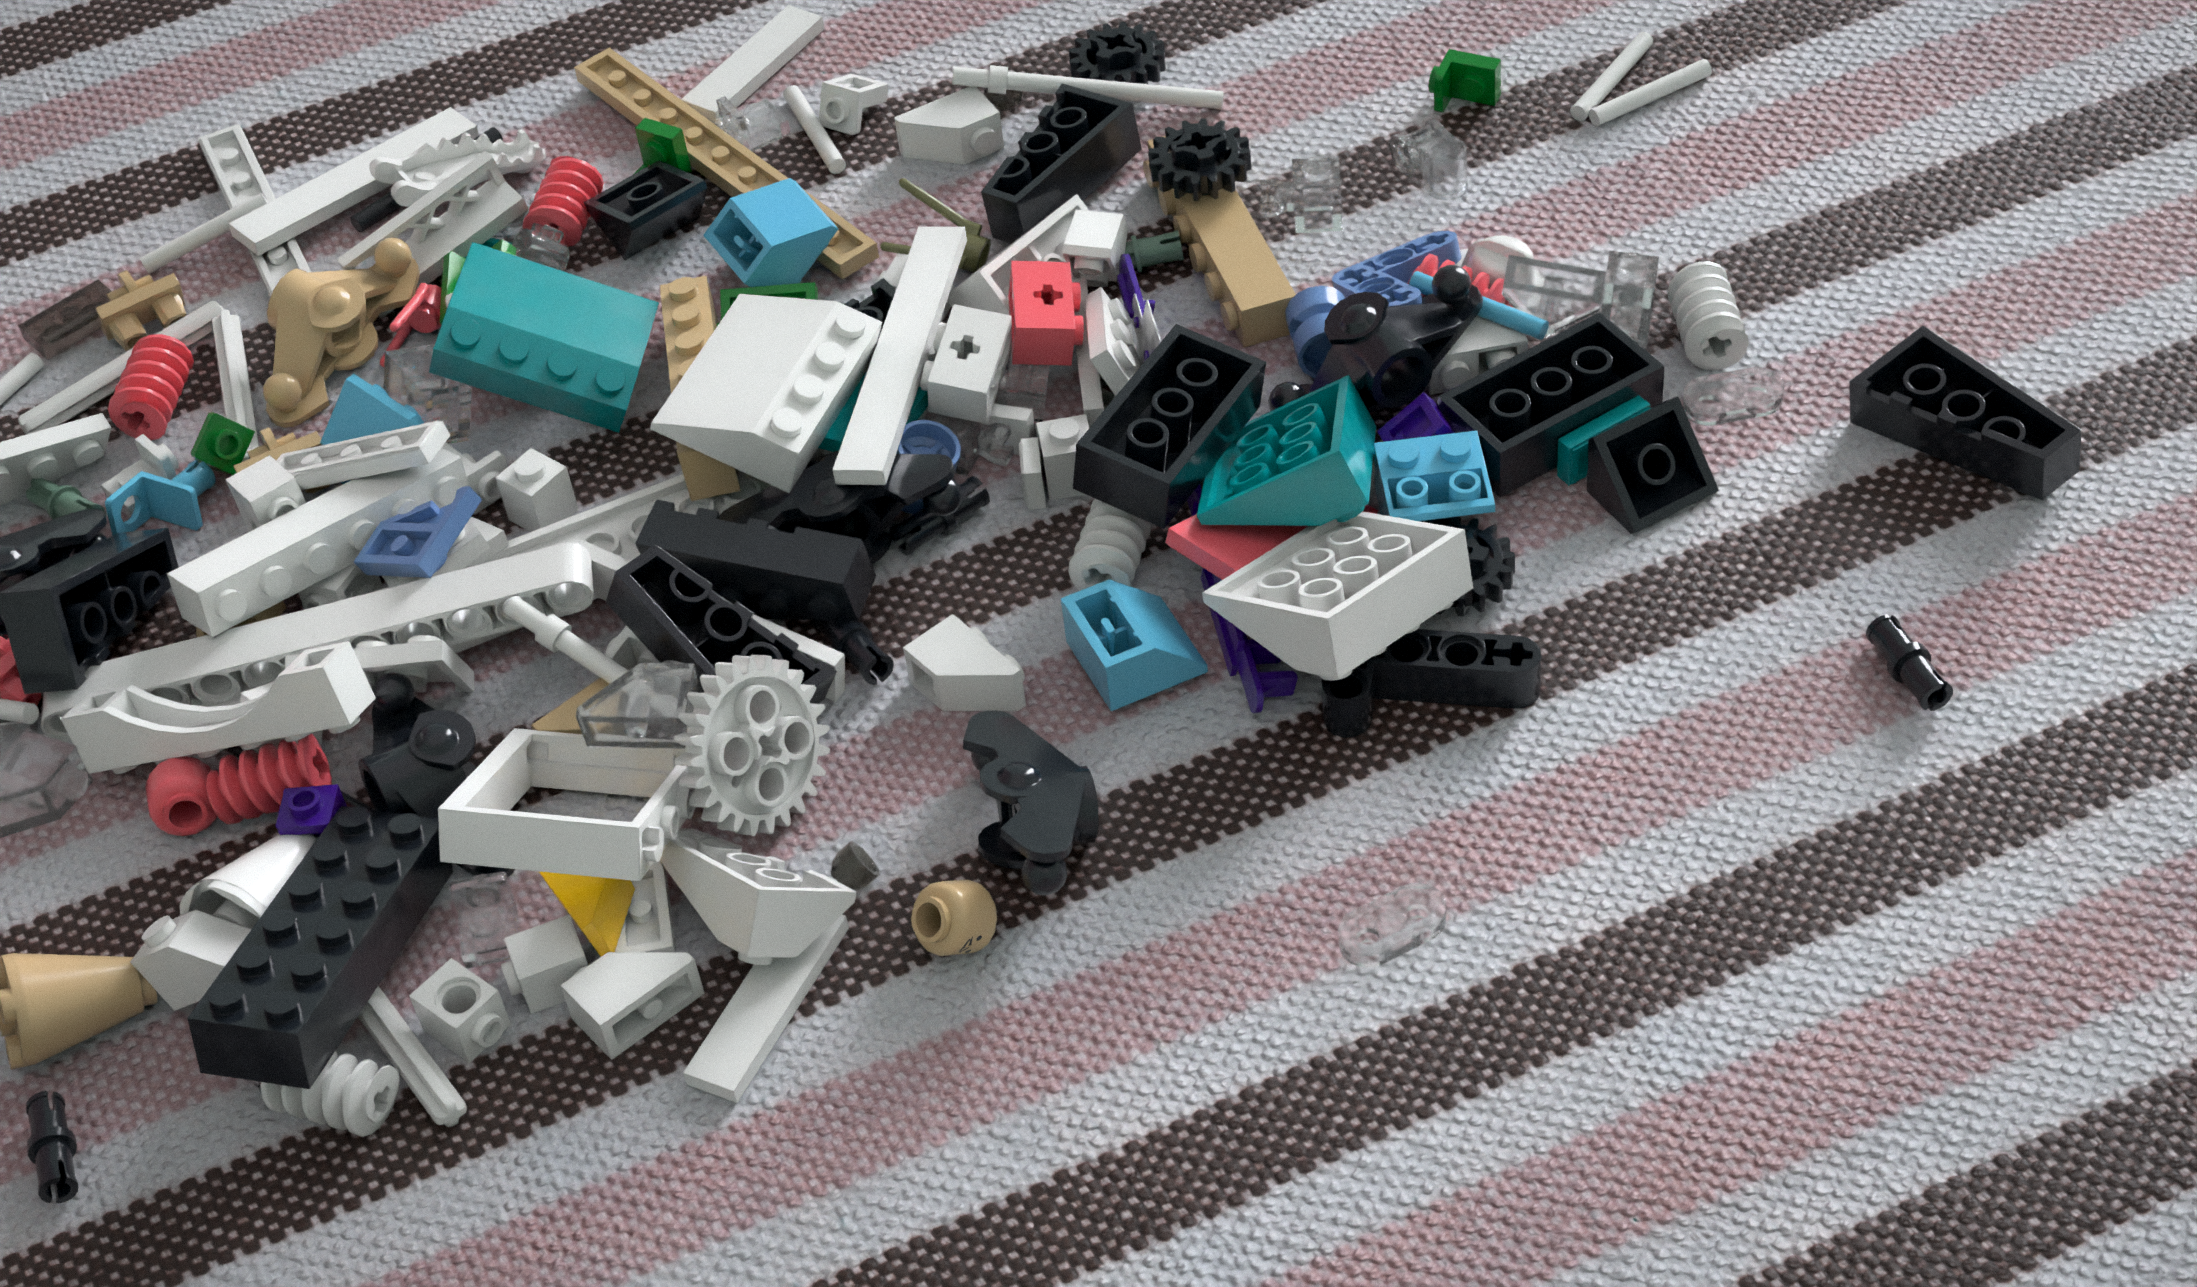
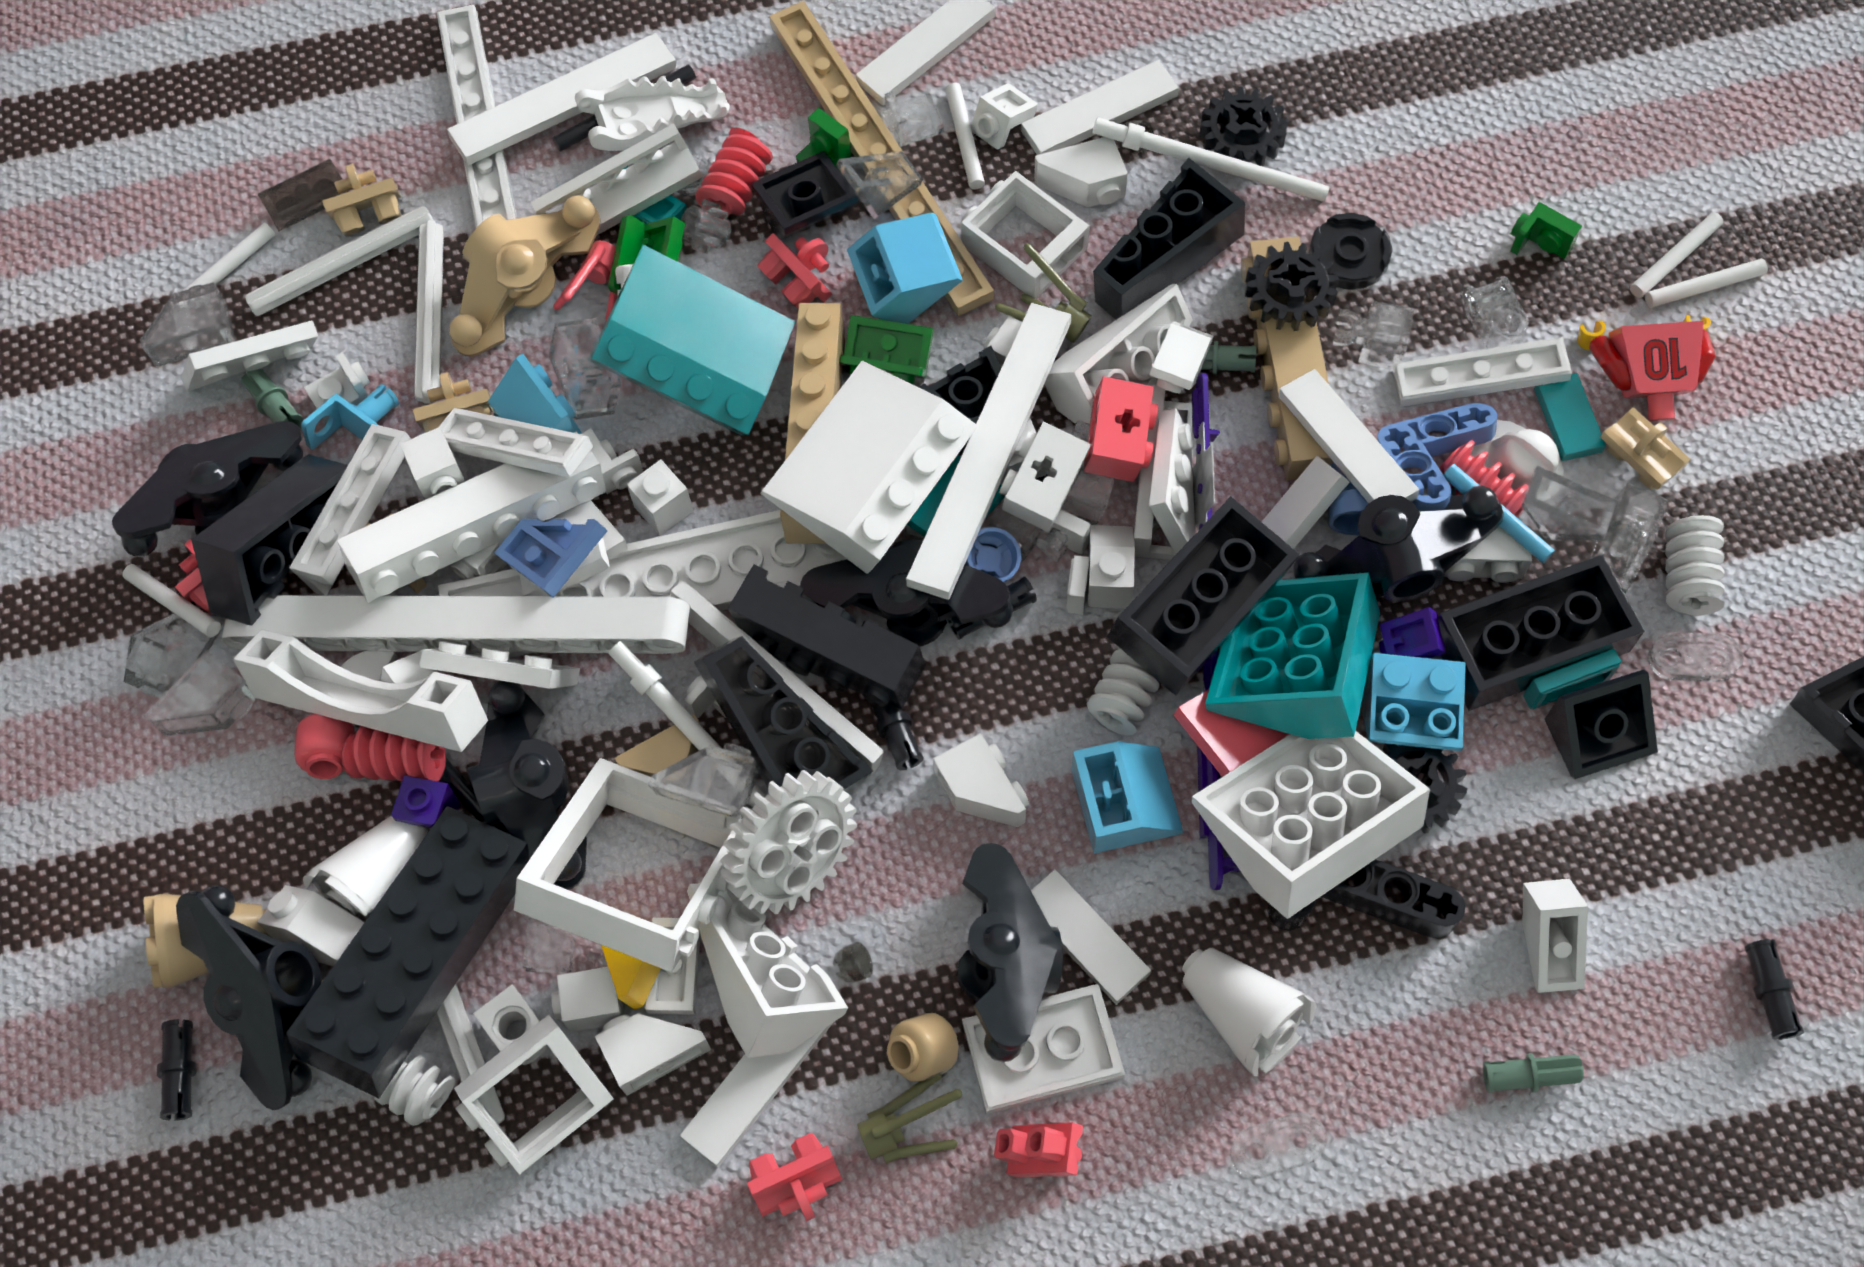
camera: 10 degrees right, 20 degrees up
coral piece [108,334,194,441] -> none
white bar [140,193,268,274] -> none
green bracket [191,412,255,475] -> none
none -> black piece [176,885,321,1110]
none -> white fence [289,424,411,596]
none -> white window [454,1015,613,1175]
none -> coral hips [747,1133,843,1221]
none -> coral hips [757,233,832,309]
none -> clear slope [836,151,923,219]
none -> olive plant [857,1074,962,1164]
none -> white window [961,171,1090,299]
none -> white tile [962,983,1125,1114]
none -> coral hips [994,1122,1083,1177]
none -> white tile [1021,60,1179,155]
none -> white tile [1031,870,1151,1005]
none -> white cone [1182,948,1317,1076]
none -> white tile [1262,456,1350,549]
none -> white tile [1279,369,1420,503]
none -> black tile [1308,213,1393,290]
none -> white tile [1392,337,1572,407]
none -> sand green axle [1483,1053,1584,1093]
none -> white slope [1522,879,1588,993]
none -> teal tile [1534,373,1606,461]
none -> torso [1577,315,1716,421]
none -> tan hips [1600,407,1691,490]

